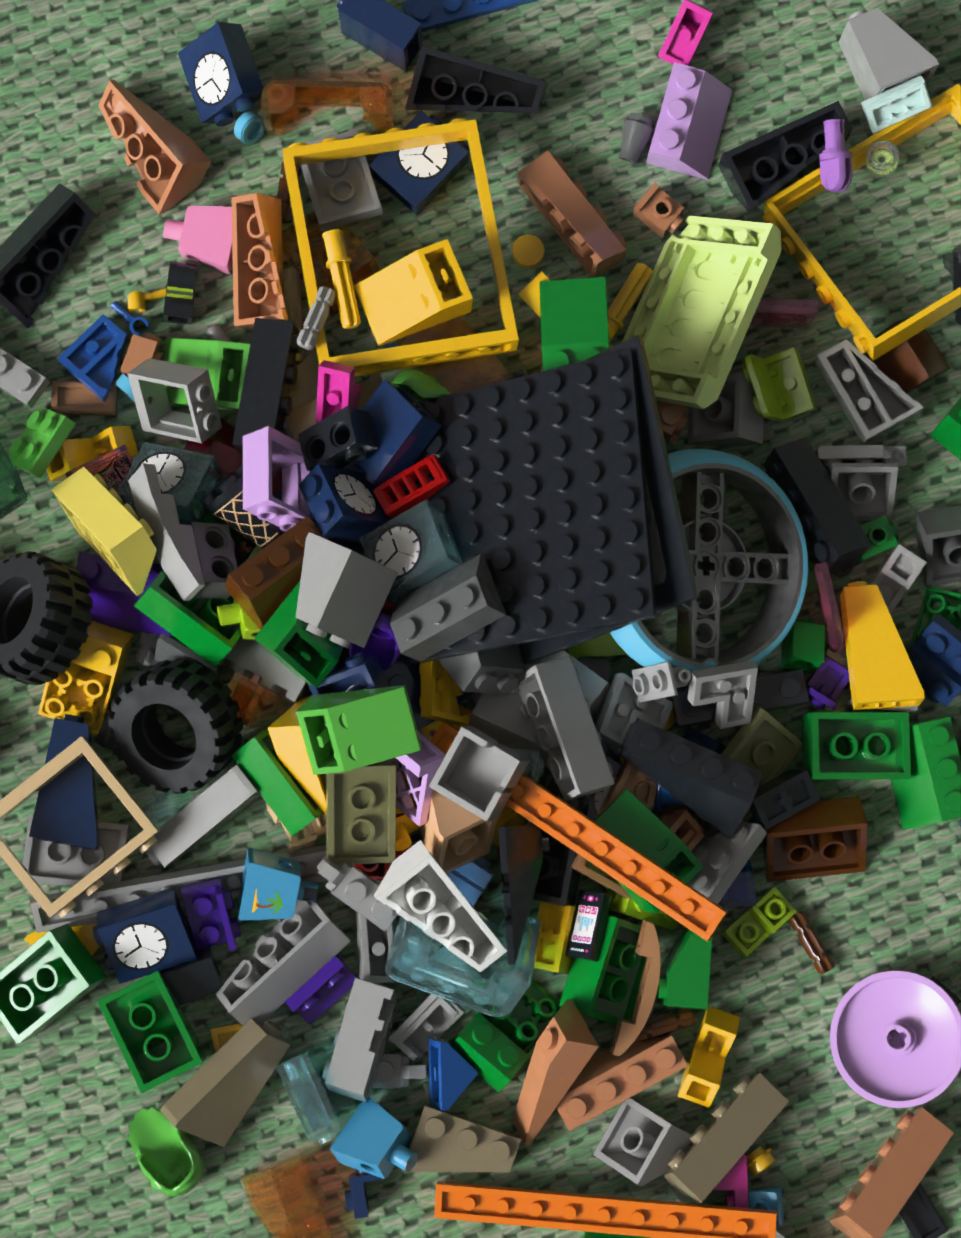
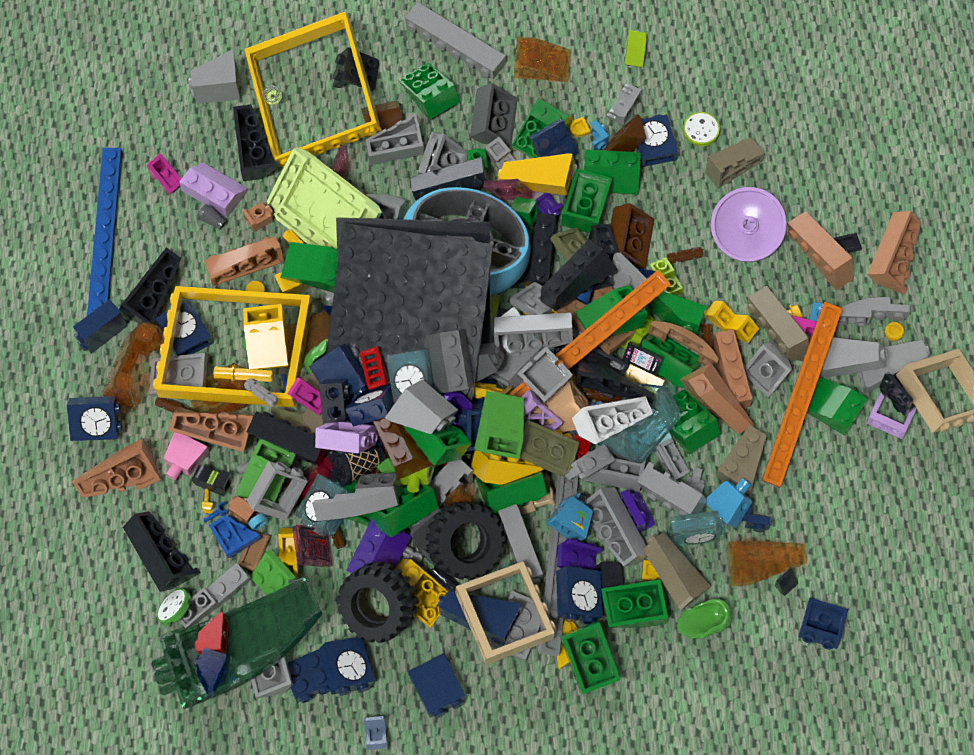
camera: 70 degrees left, 15 degrees down
light yellow slope [51,467,157,596] -> none
medium azure tile [234,111,266,145] -> none
blue slope [428,1037,478,1111] -> none
light grey hinge [632,661,691,703] -> none
light grey plate [688,660,758,729] -> none
lime bracket [743,347,817,422] -> none
medium lavender arm [819,119,853,192] -> none
light aqua plate [861,75,933,134] -> none

